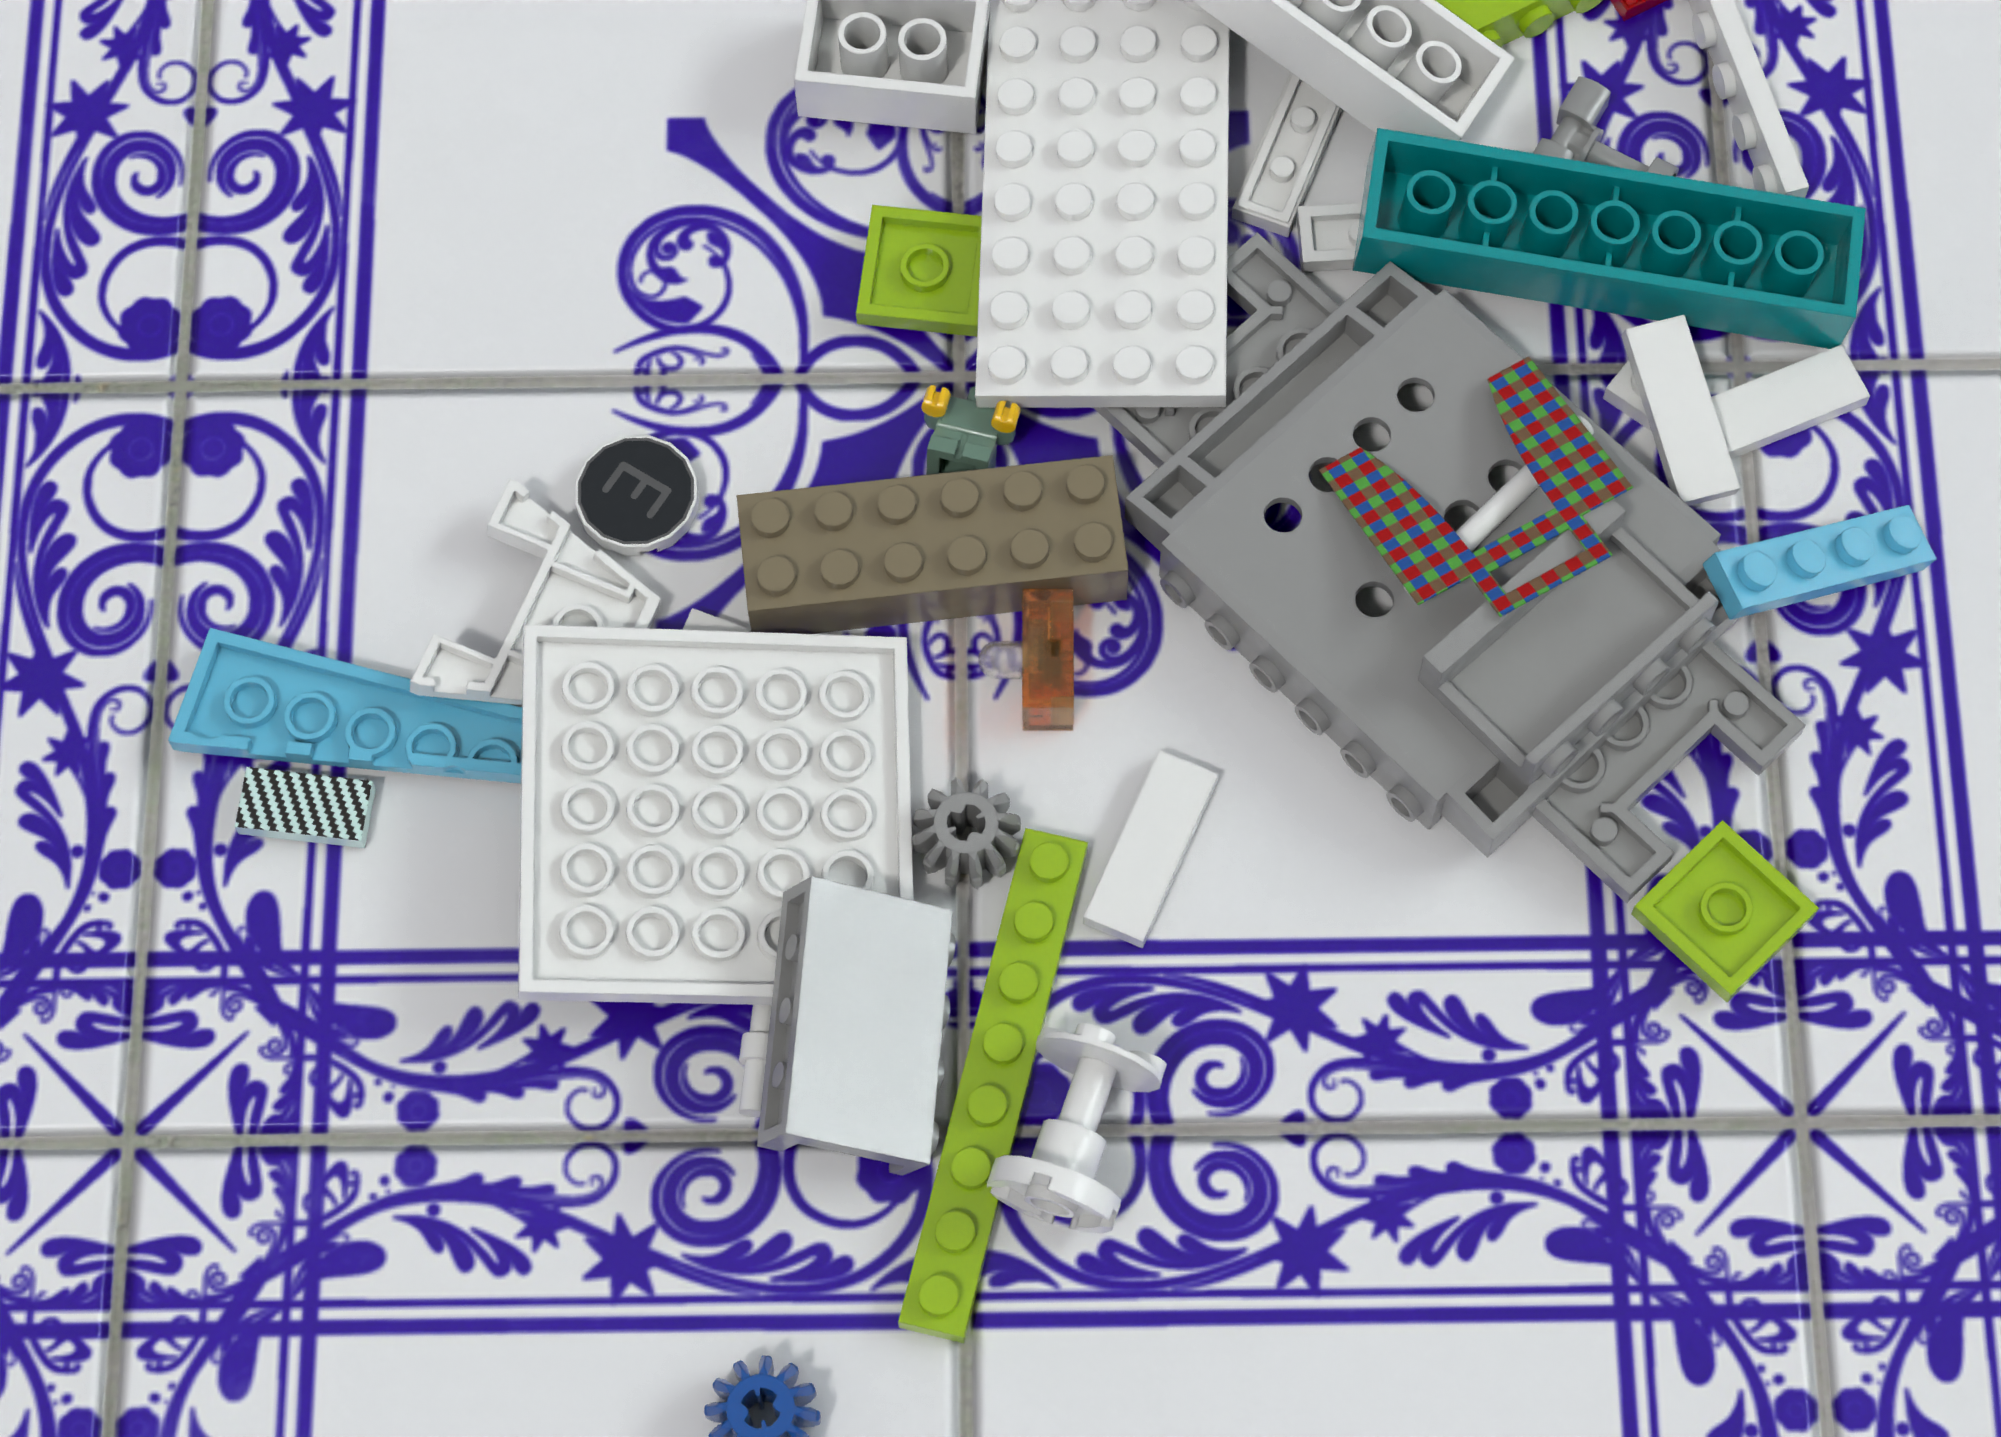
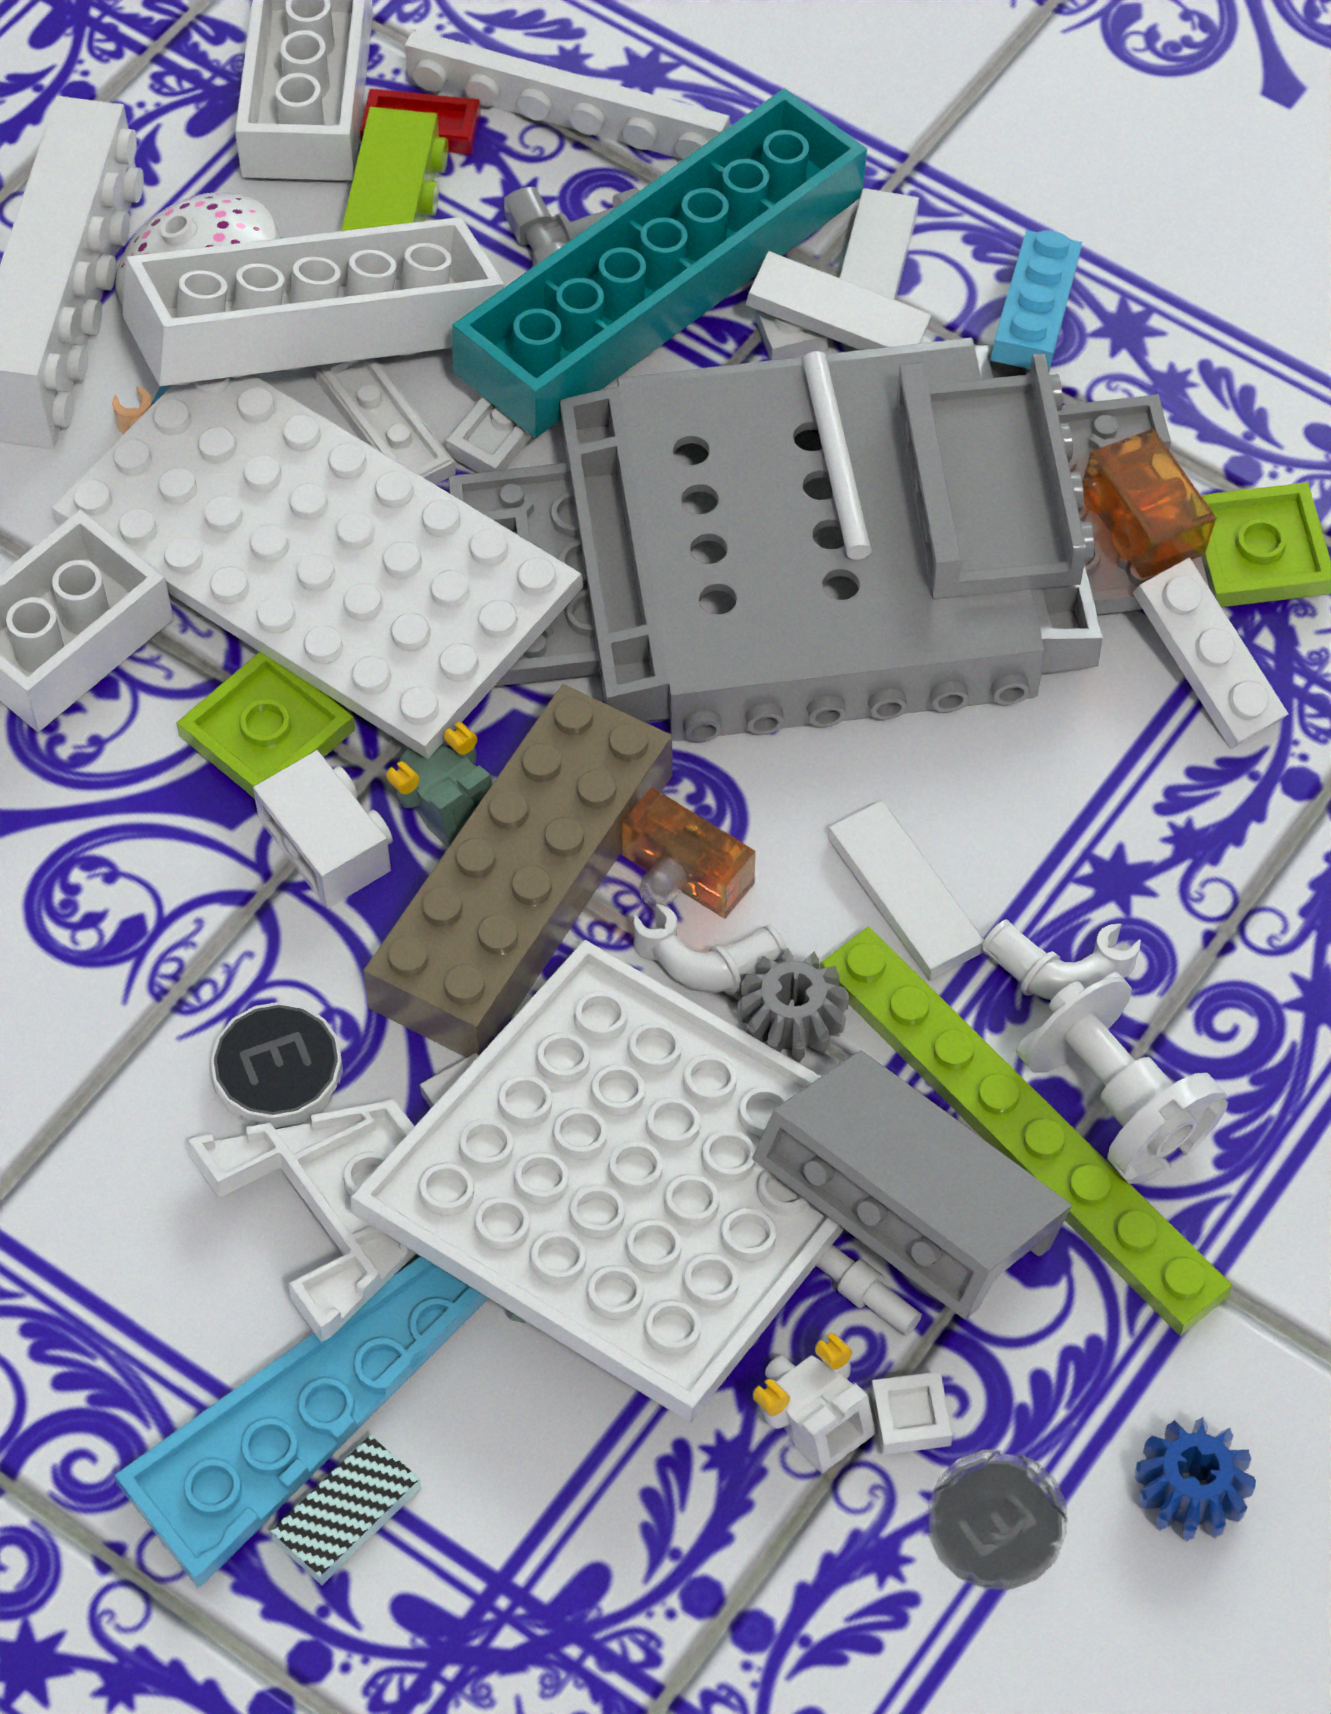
camera: 55 degrees left, 10 degrees down
piece [1319,356,1633,617] -> none
none -> white brick [253,750,393,909]
none -> white piece [634,904,786,994]
none -> white piece [753,1333,876,1474]
none -> white plate [871,1371,953,1455]
none -> clear tile [928,1450,1067,1590]
none -> white piece [982,919,1141,1000]
none -> clear orange brick [1082,428,1217,579]
none -> white plate [1133,557,1288,749]

